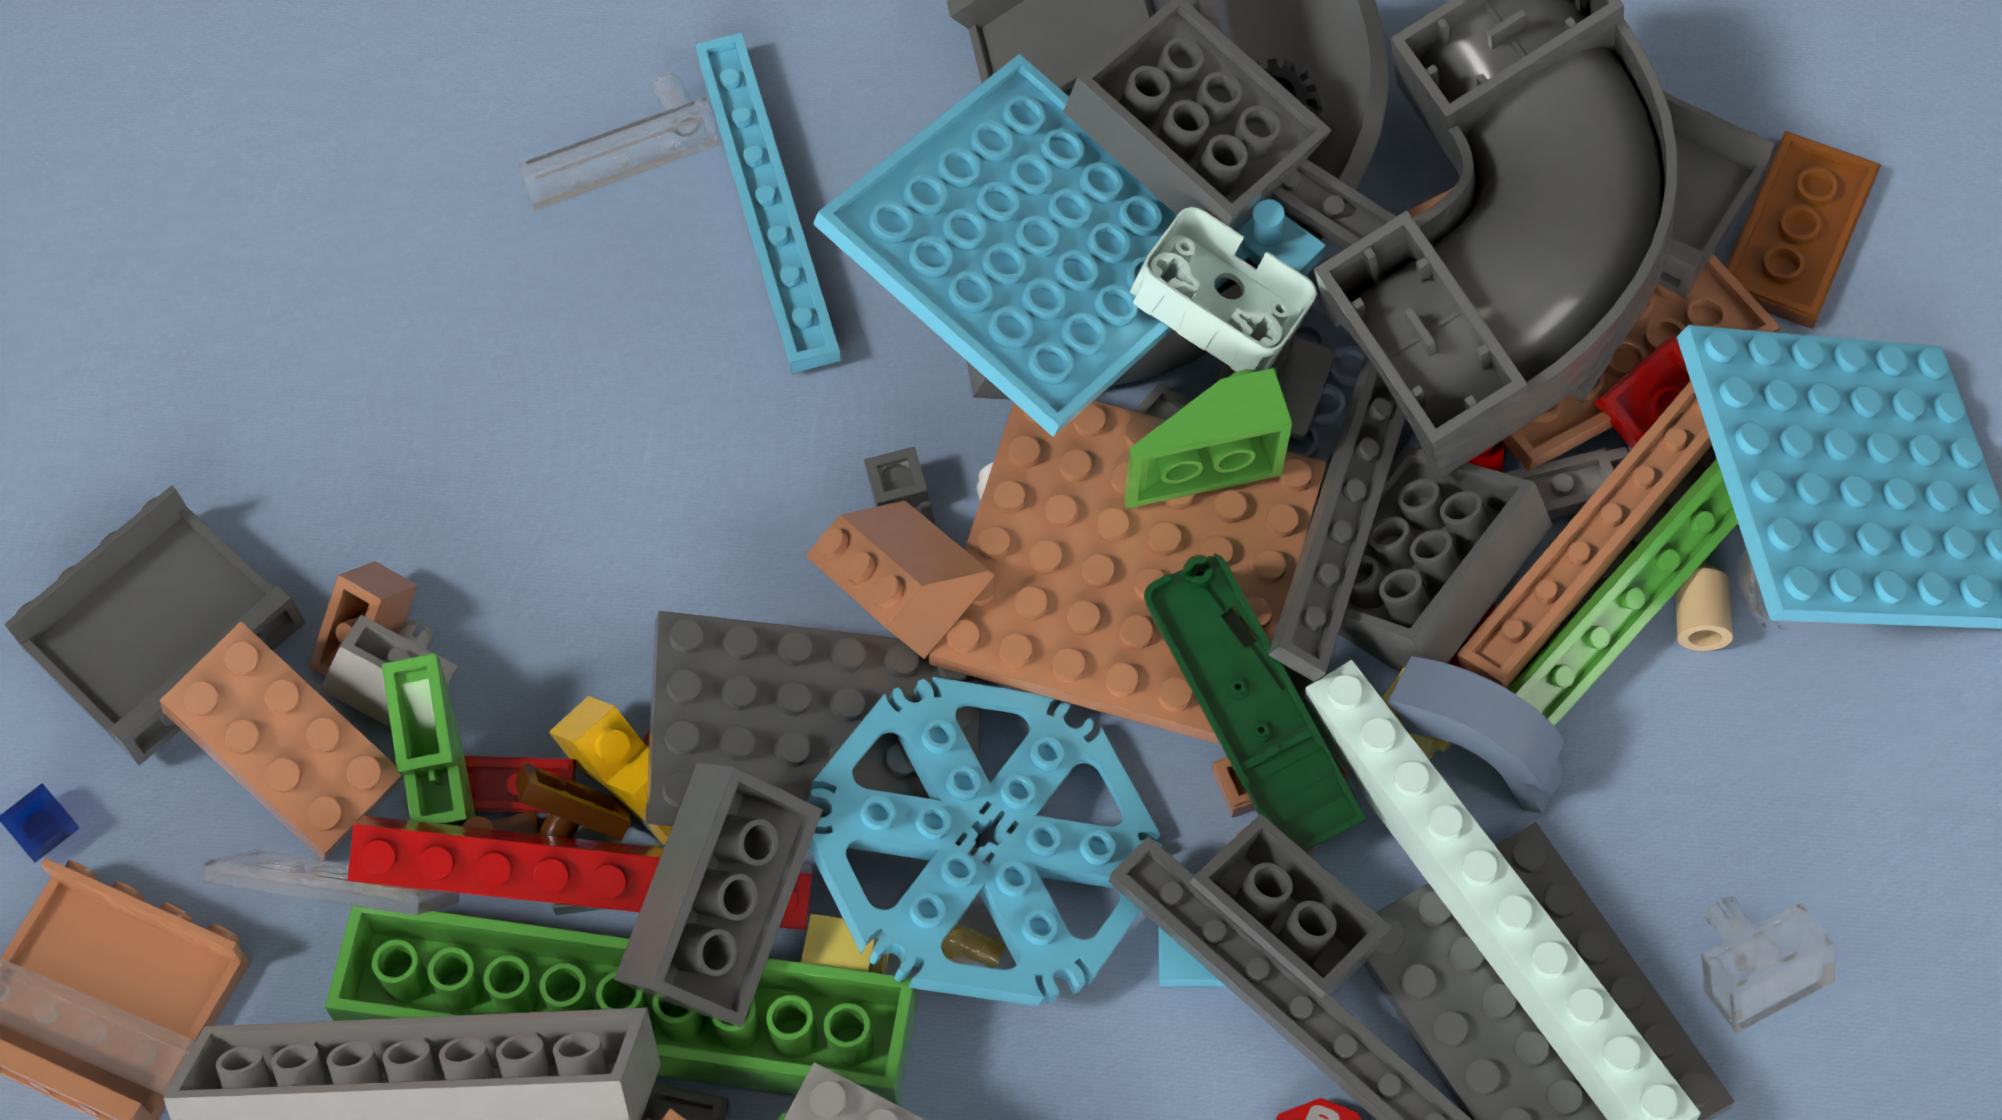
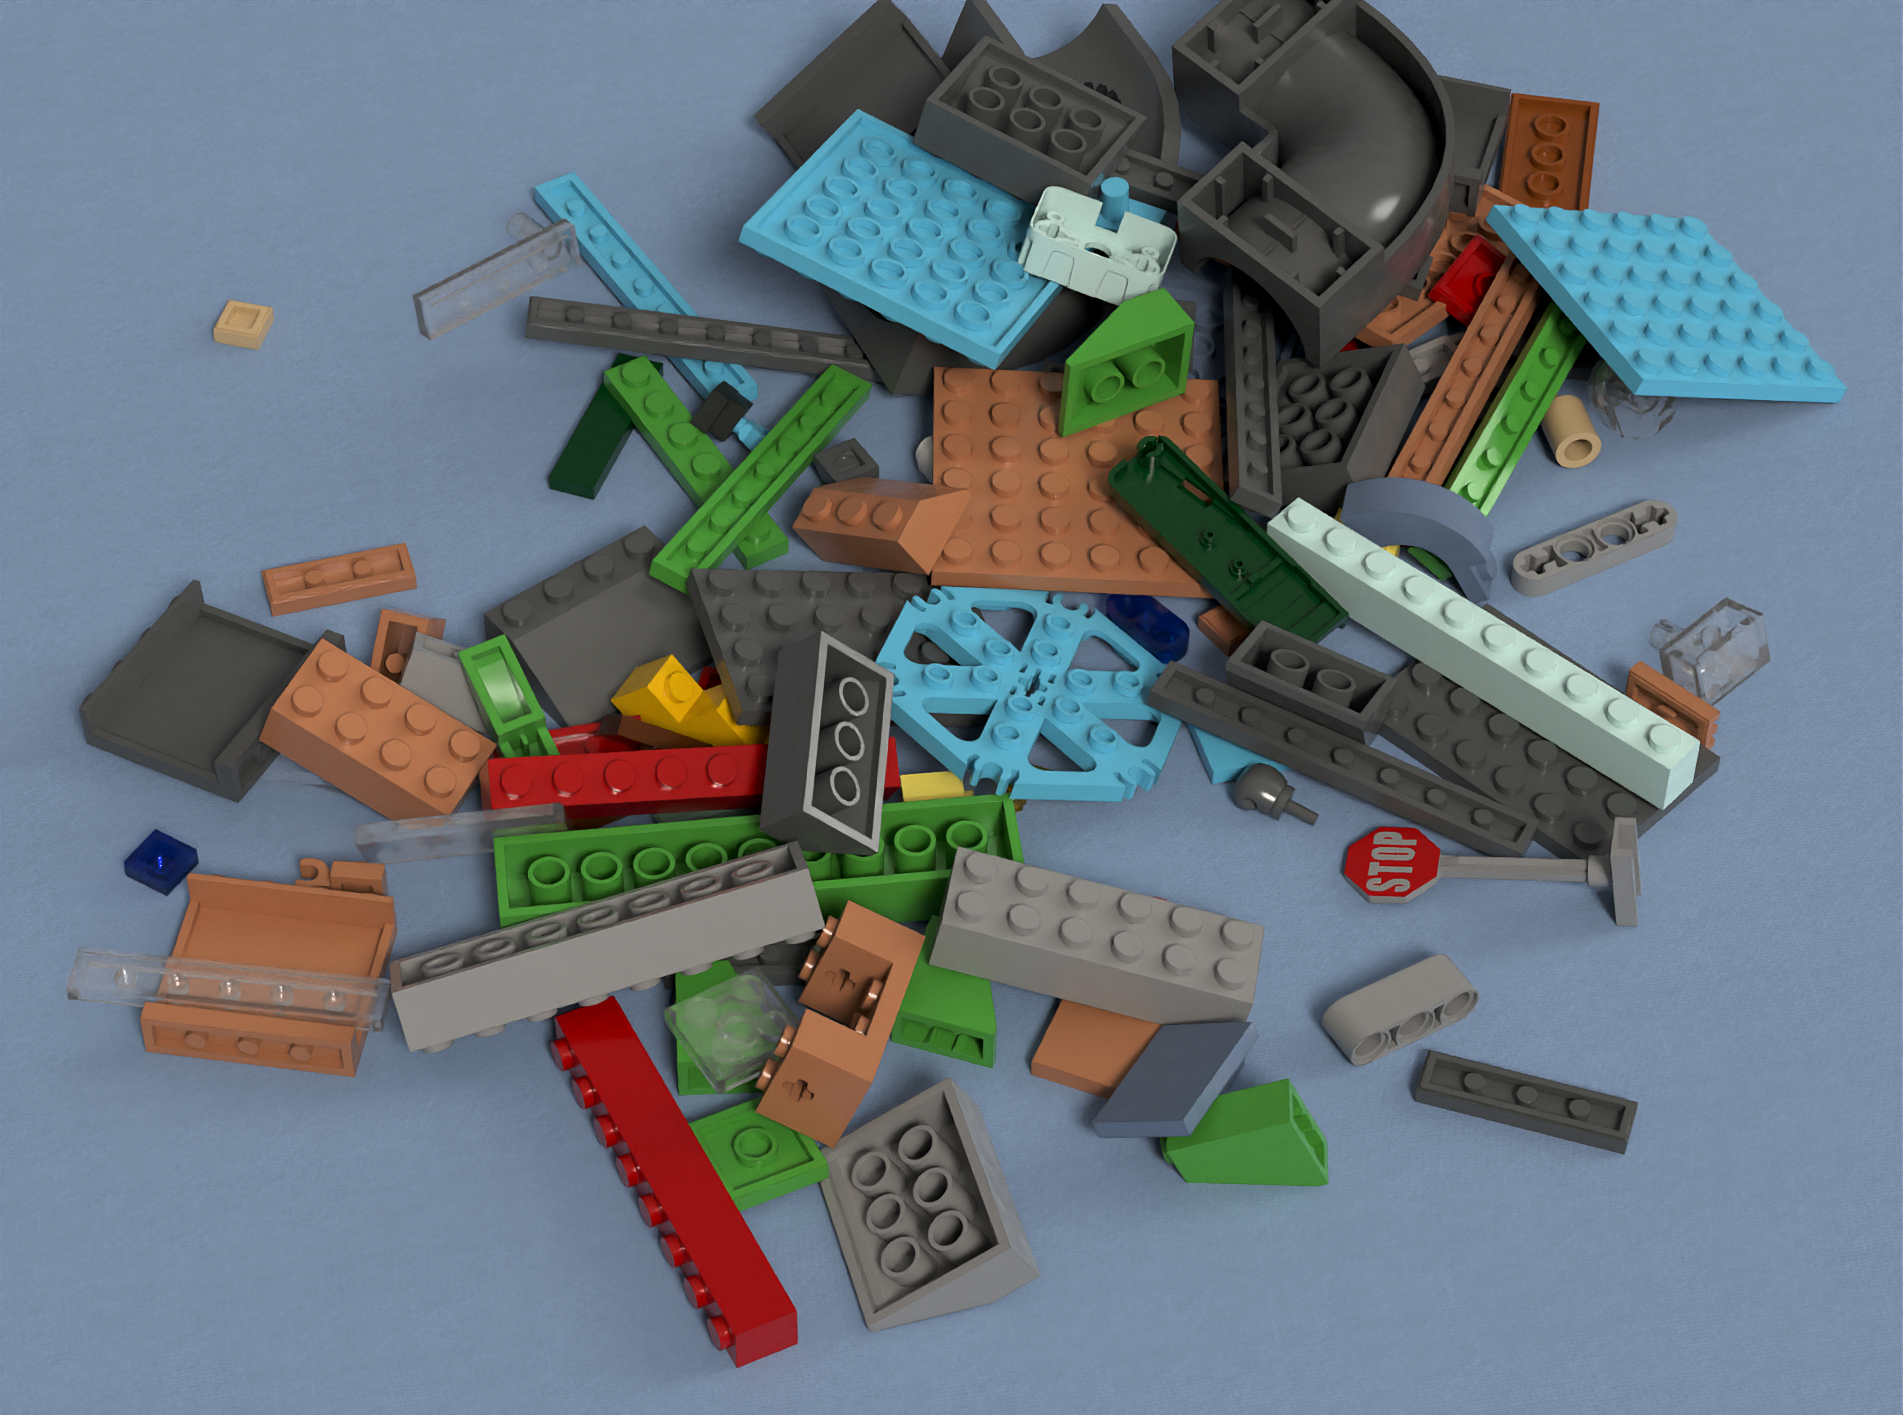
camera: 20 degrees left, 15 degrees down
none -> tan tile [213,300,274,350]
none -> nougat tile [261,543,417,617]
none -> nougat plate [295,858,389,897]
none -> dark grey slope [484,525,714,728]
none -> dark grey tile [525,296,884,383]
none -> dark green tile [549,353,664,500]
none -> bright green plate [604,355,789,570]
none -> bright green plate [649,364,873,597]
none -> pearl dark grey piece [690,380,770,451]
none -> clear blue plate [1105,594,1190,664]
none -> dark grey piece [1233,763,1319,826]
none -> light grey beam [1511,500,1677,597]
none -> nougat tile [1625,661,1720,749]

